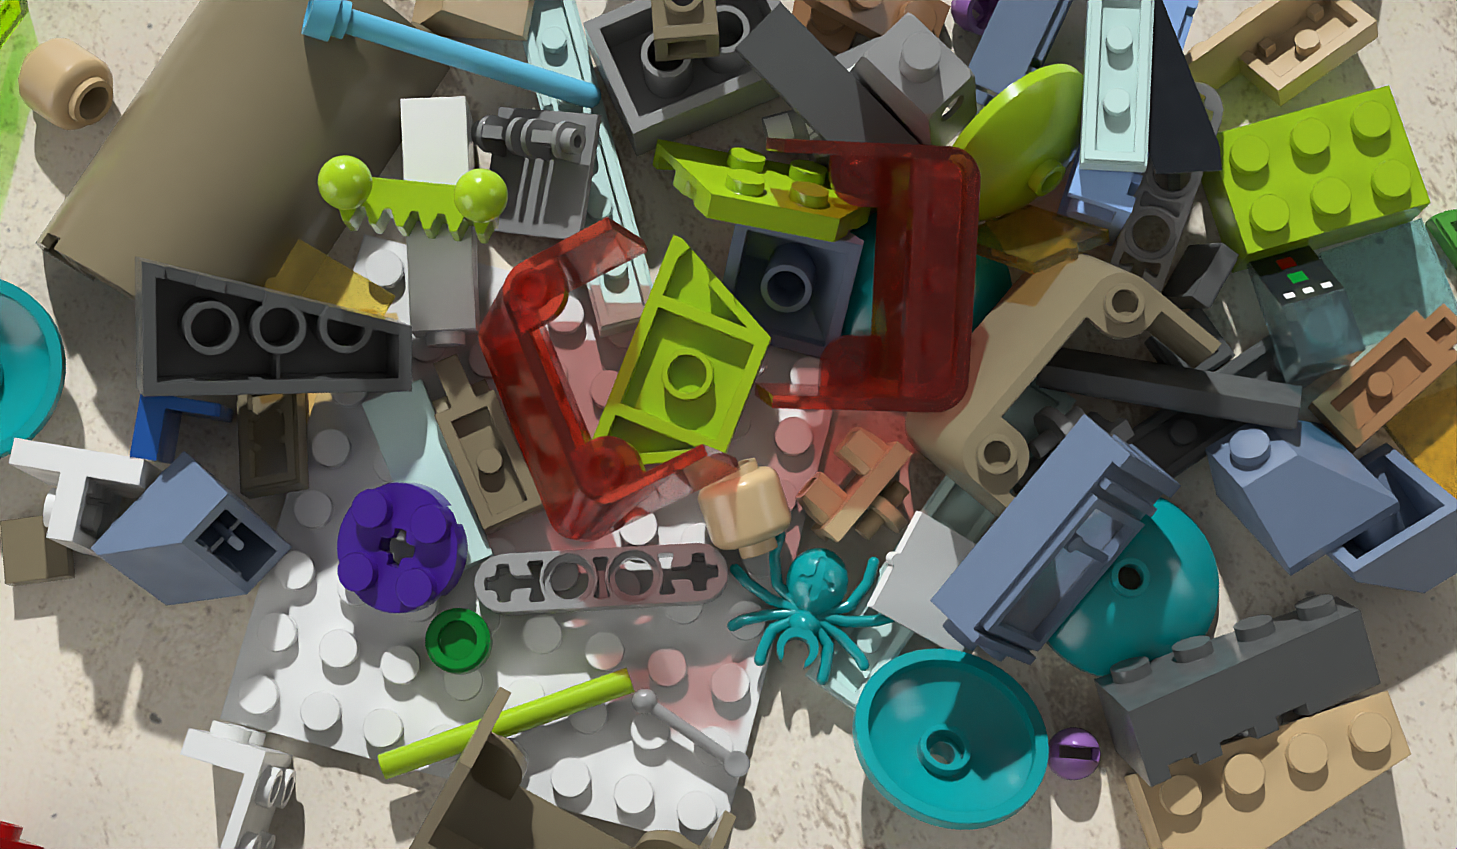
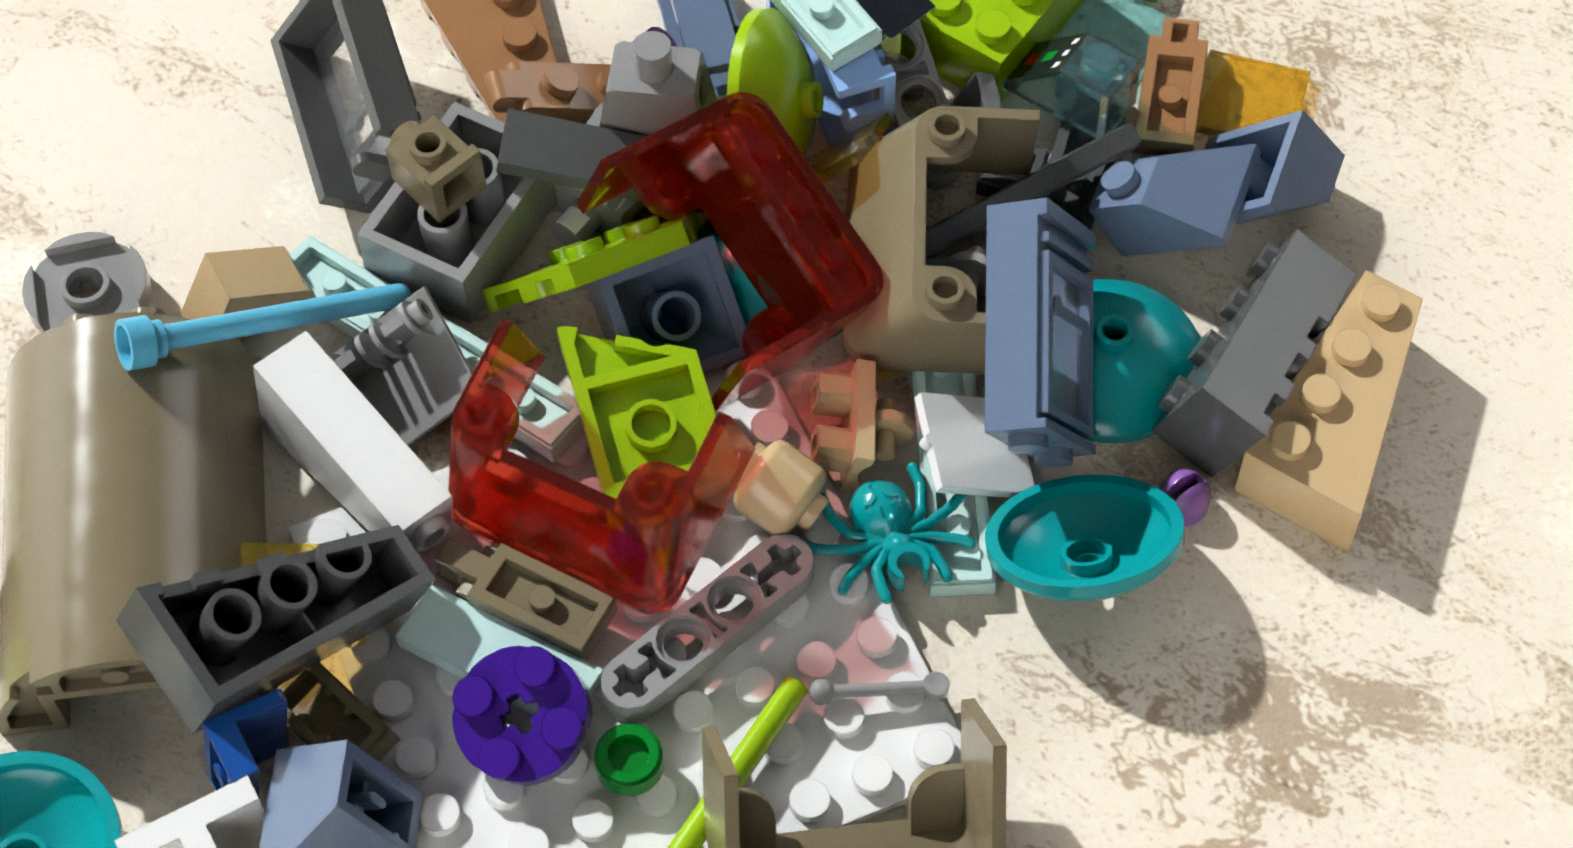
camera: 40 degrees left, 20 degrees down
lime gear [318,155,508,244] -> none

